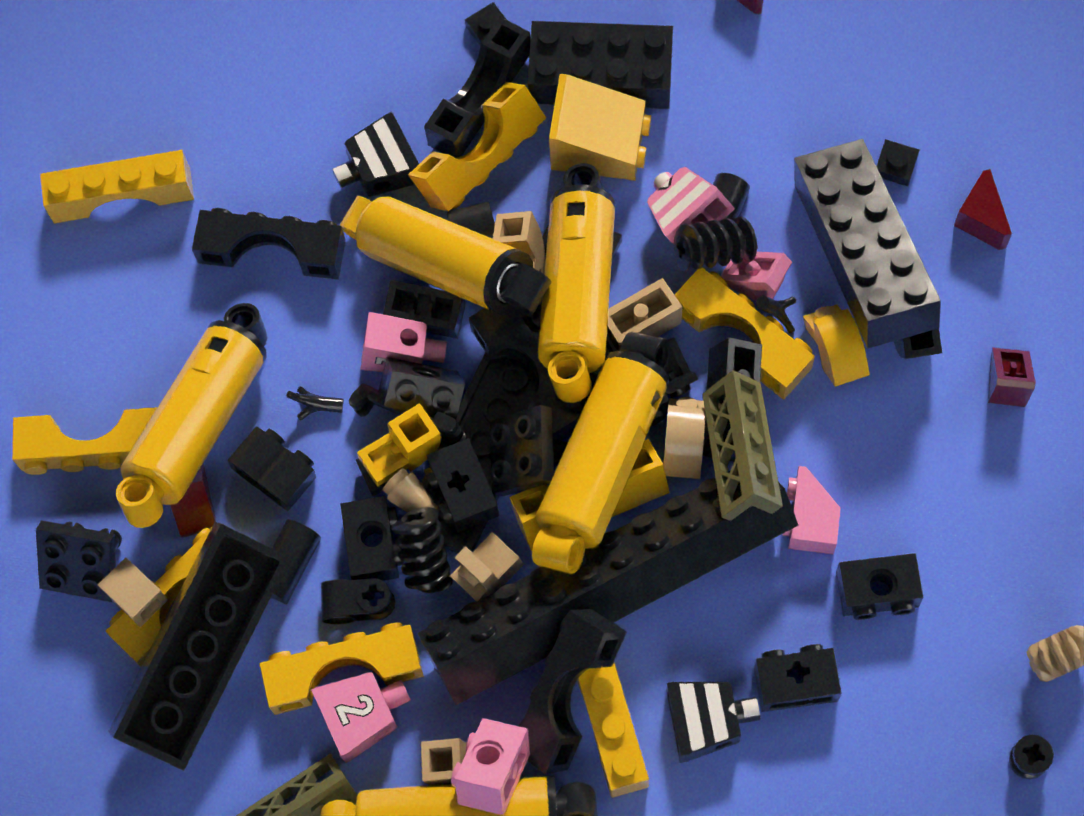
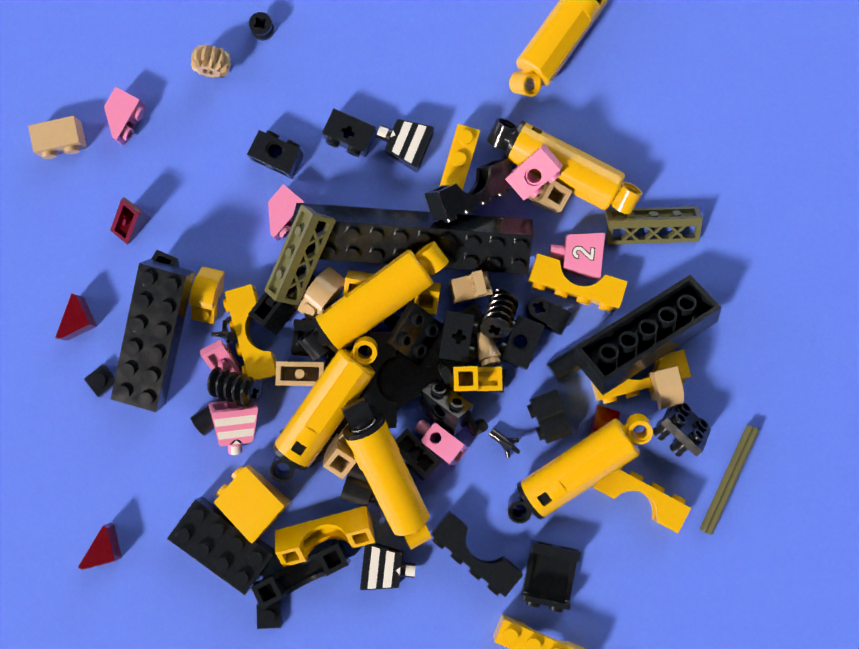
camera: 150 degrees left, 15 degrees up
none -> black panel [521,540,581,612]

